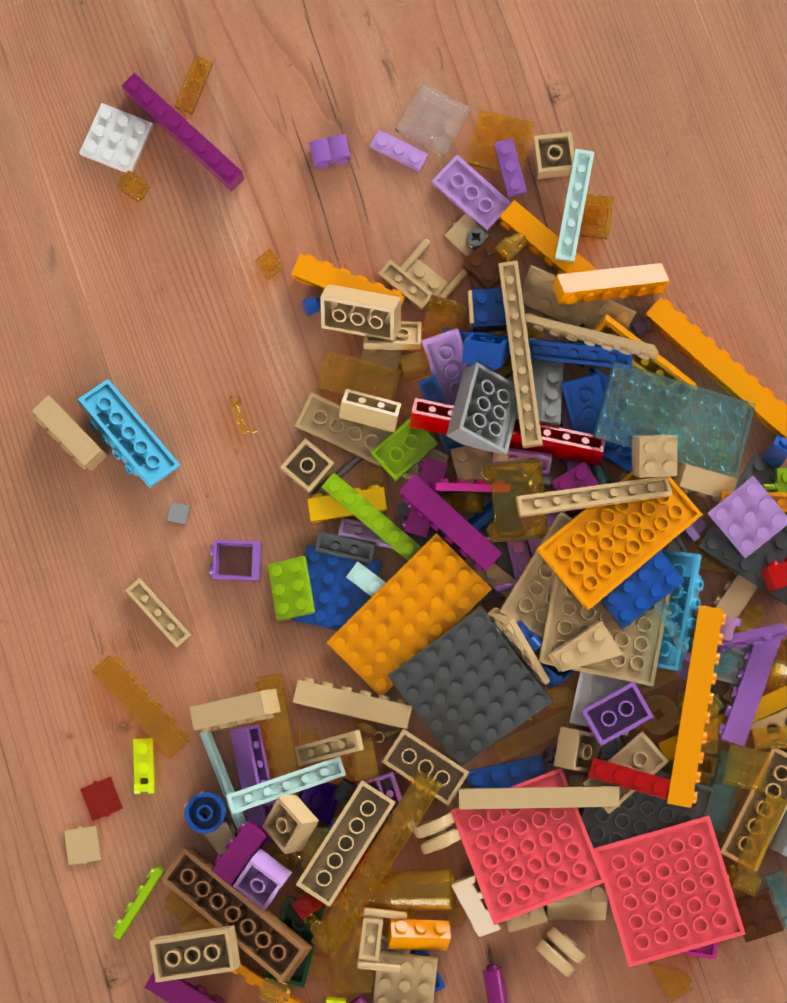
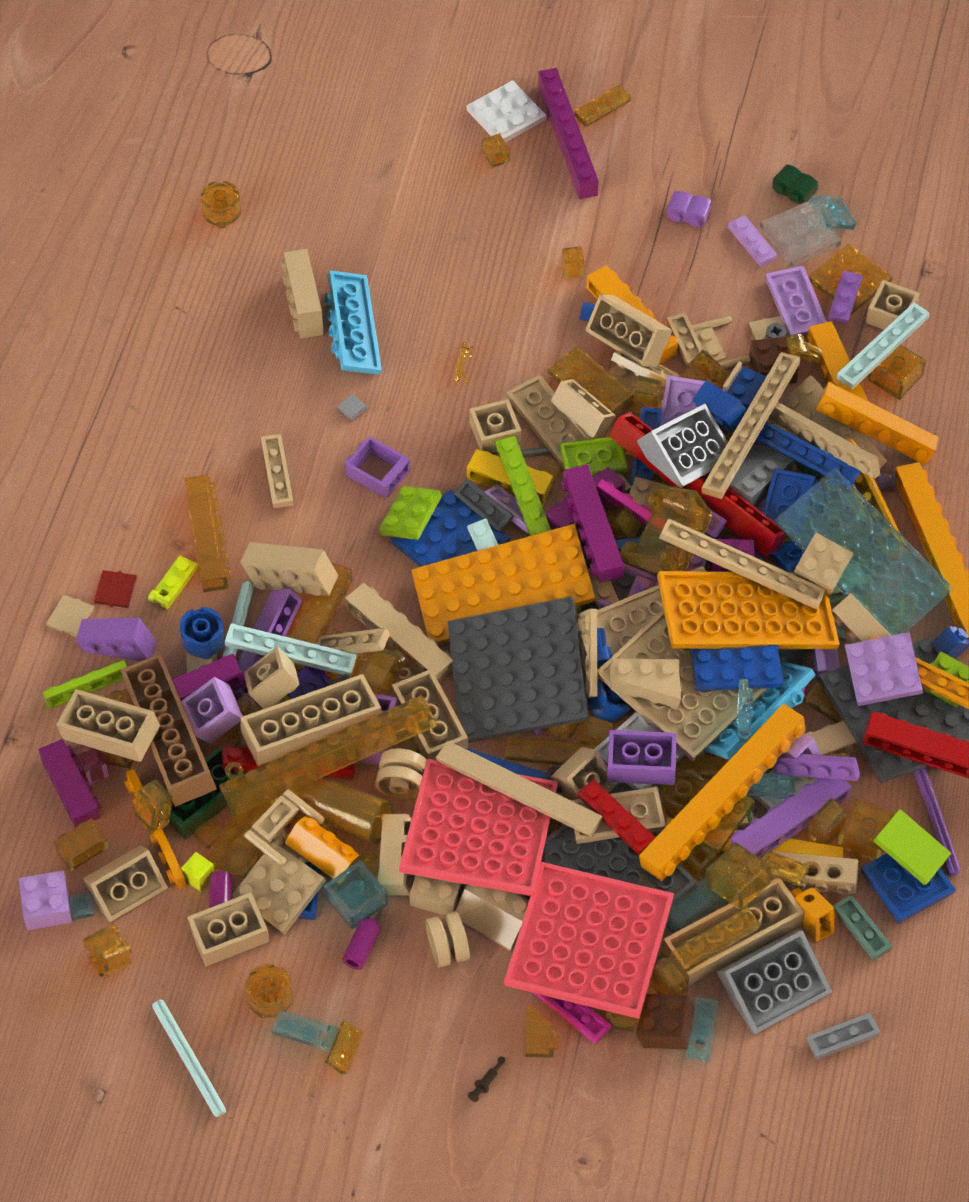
camera: 30 degrees right, 25 degrees down
none -> medium lavender wedge [76,618,156,661]
none -> clear light blue brick [324,860,388,929]
none -> dark green brick [772,164,818,205]
none -> clear light blue plate [810,195,857,230]

